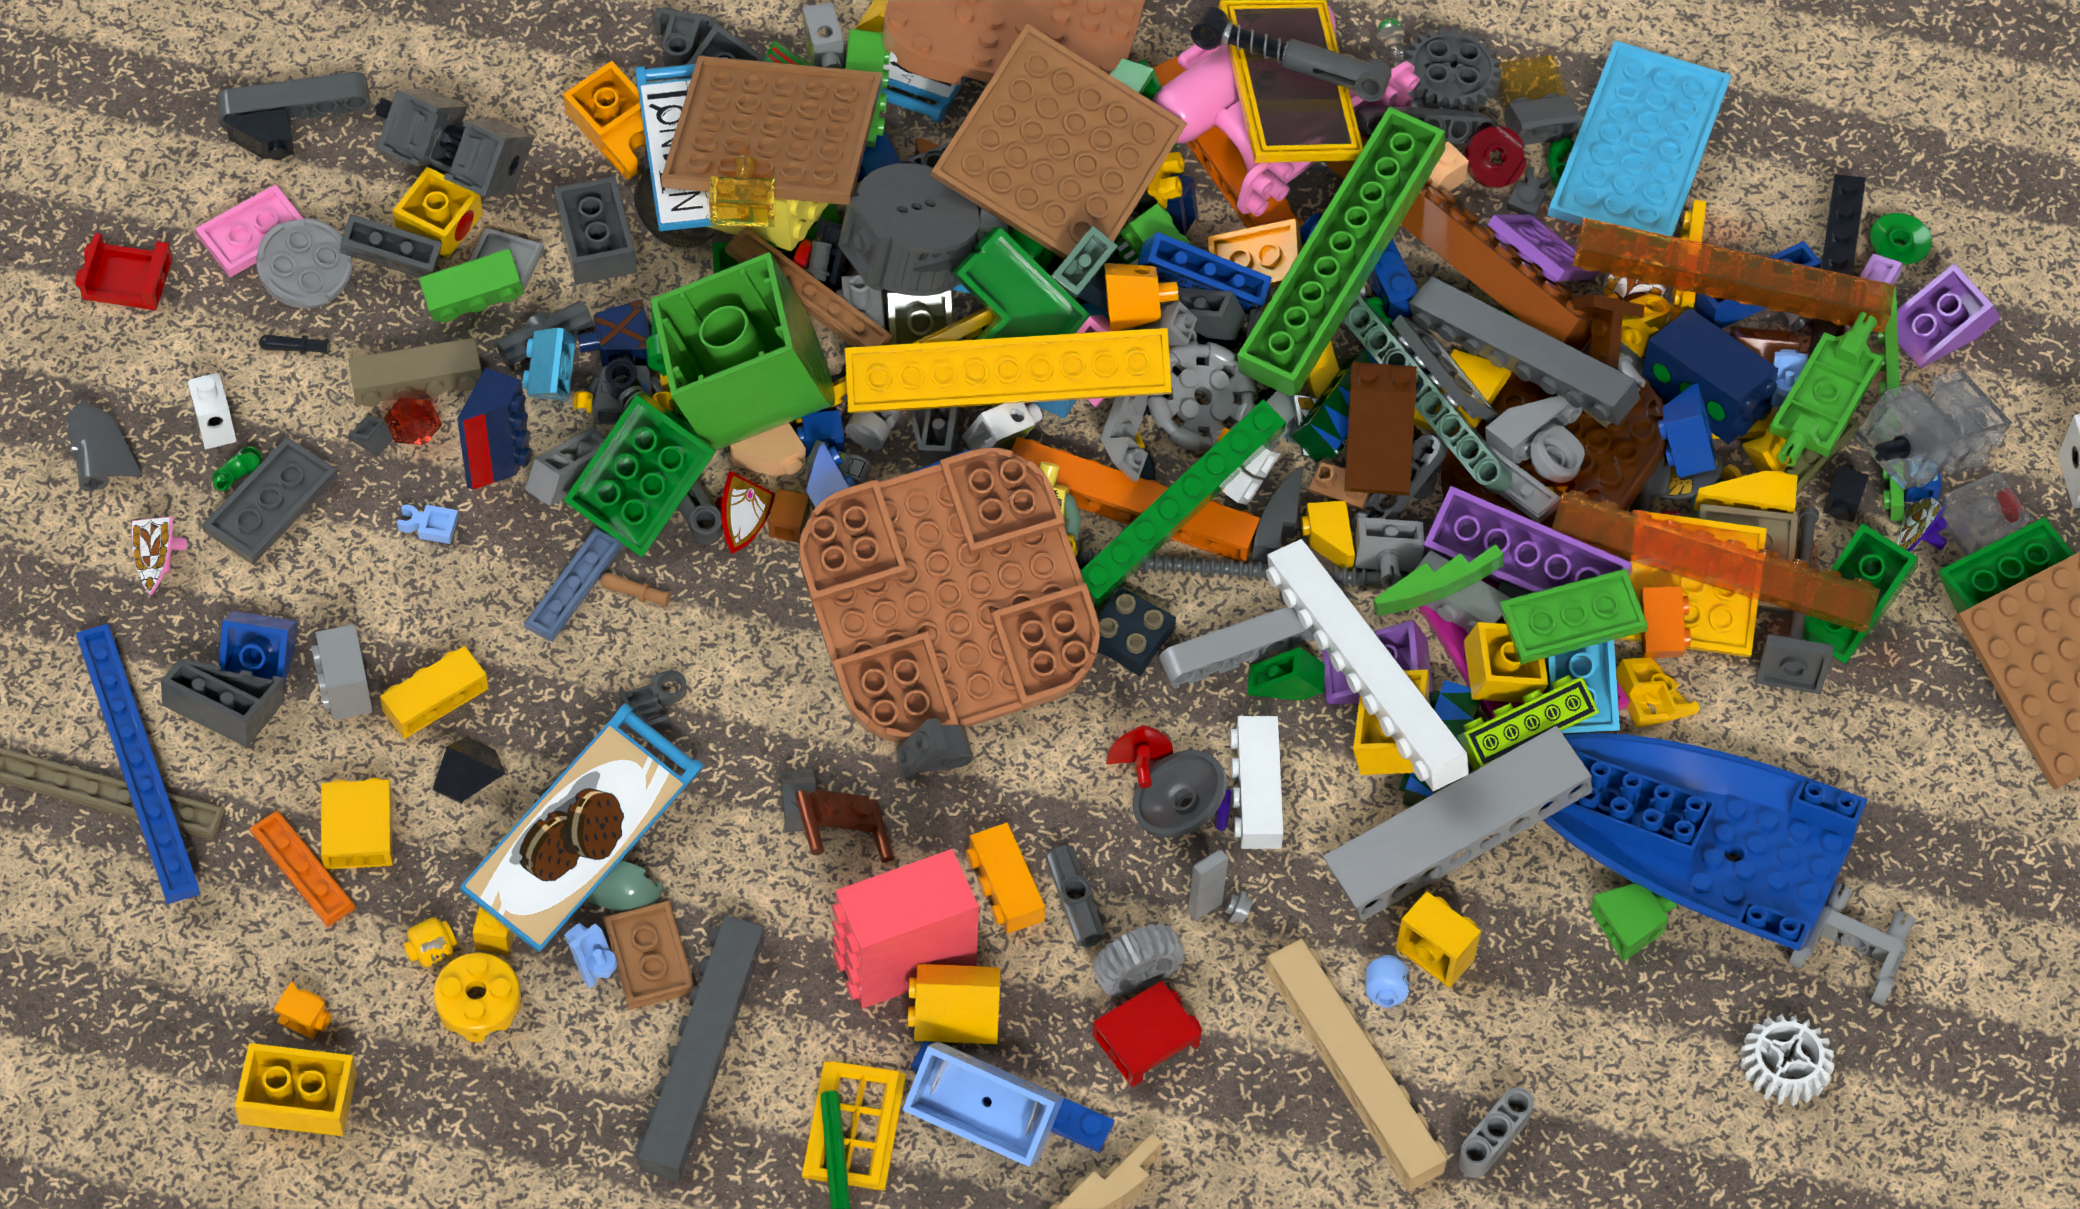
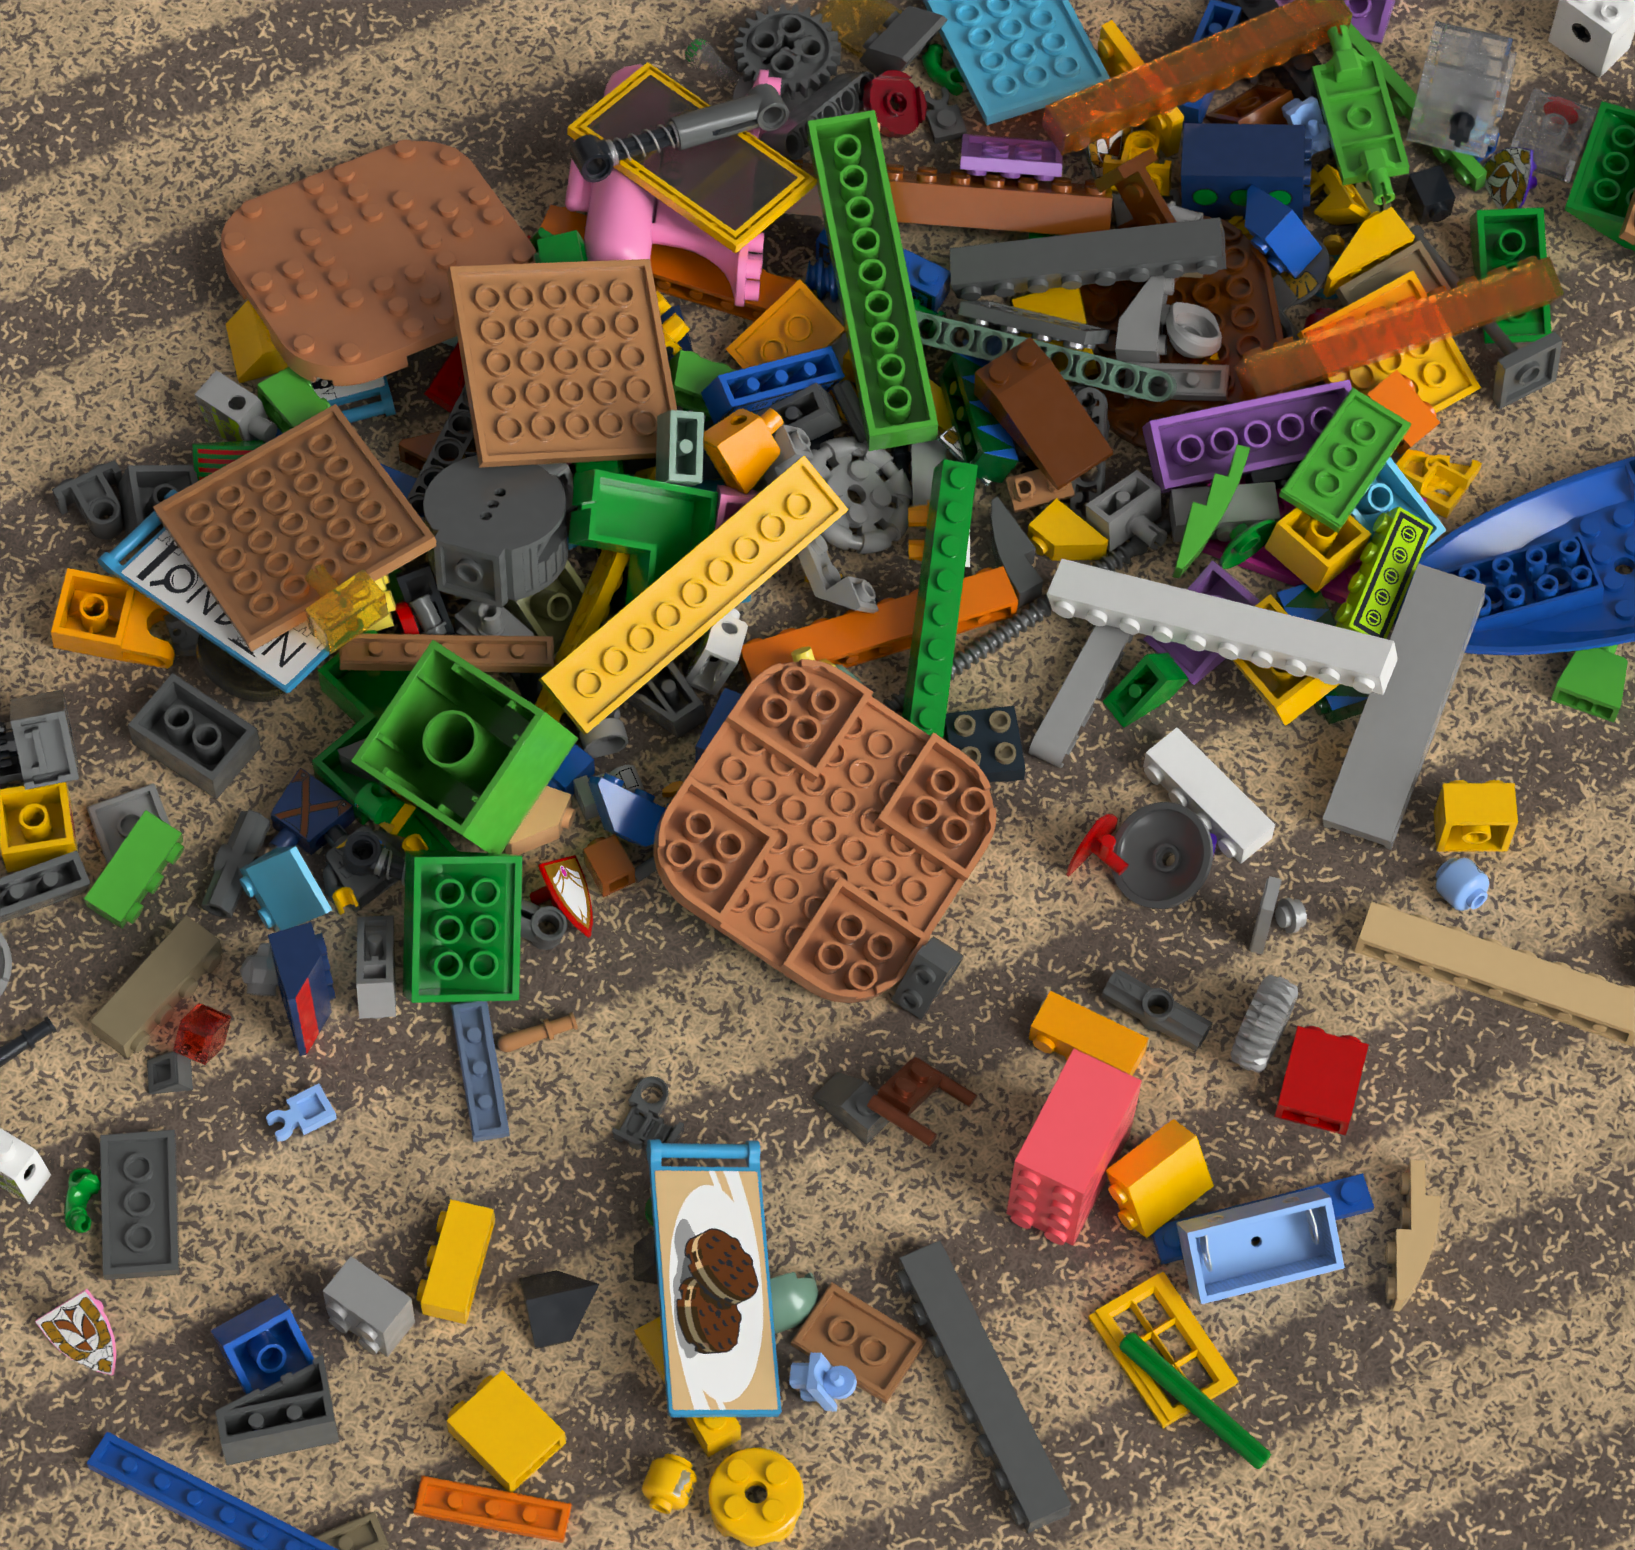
camera: 40 degrees left, 5 degrees up
none -> green dish [1219,519,1276,569]

